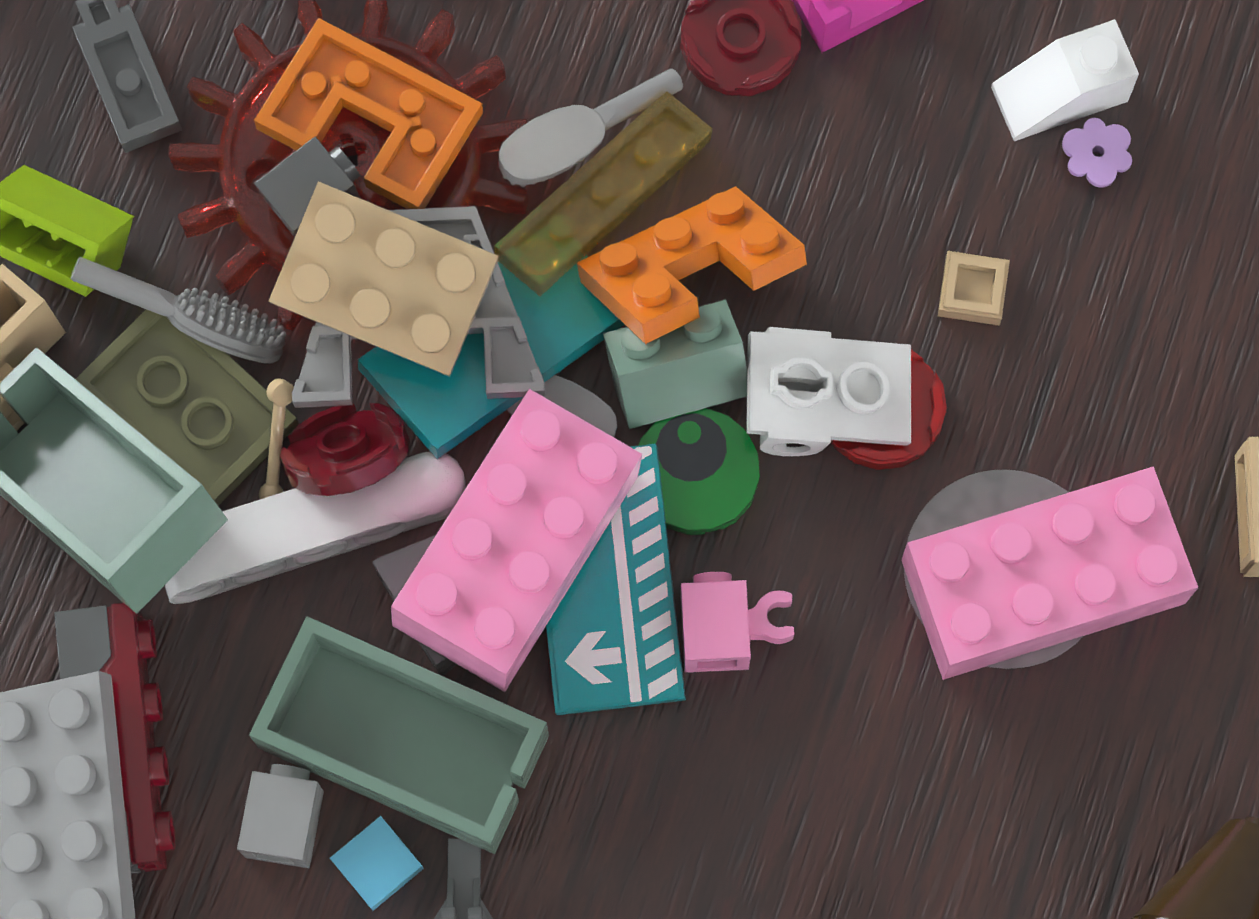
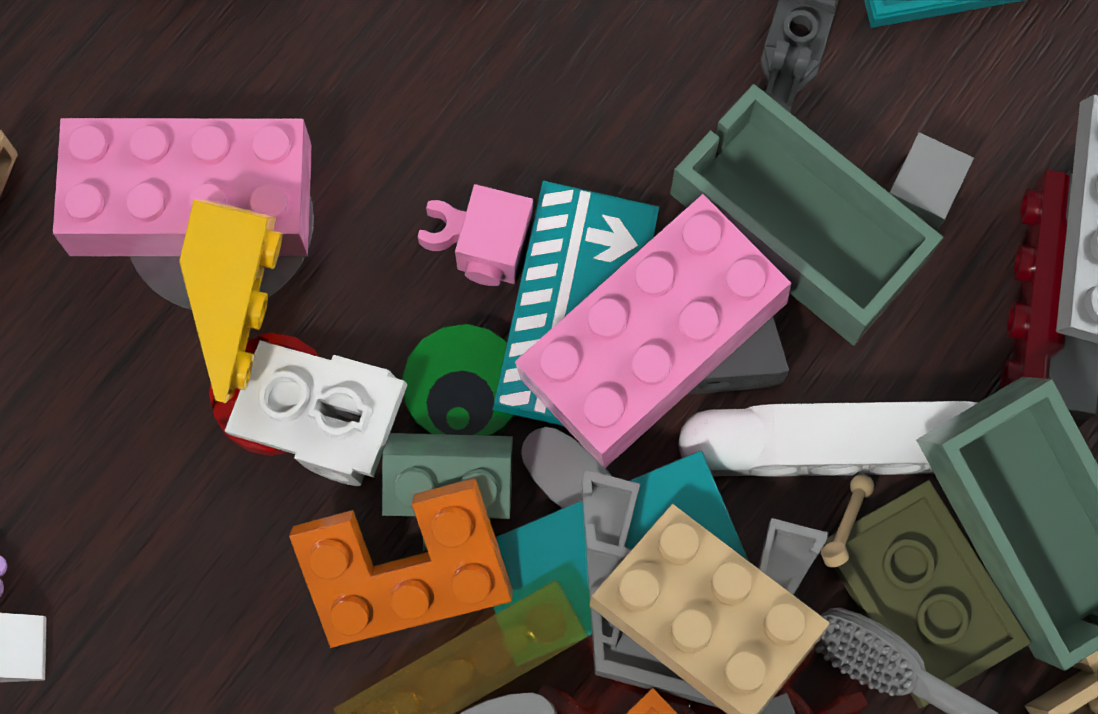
camera: 165 degrees left, 0 degrees up
dark red tile [280,403,410,496] -> none
medium azure tile [330,816,424,911] -> none
tan tile [937,251,1010,326] -> none
none -> yellow slope [179,199,283,403]

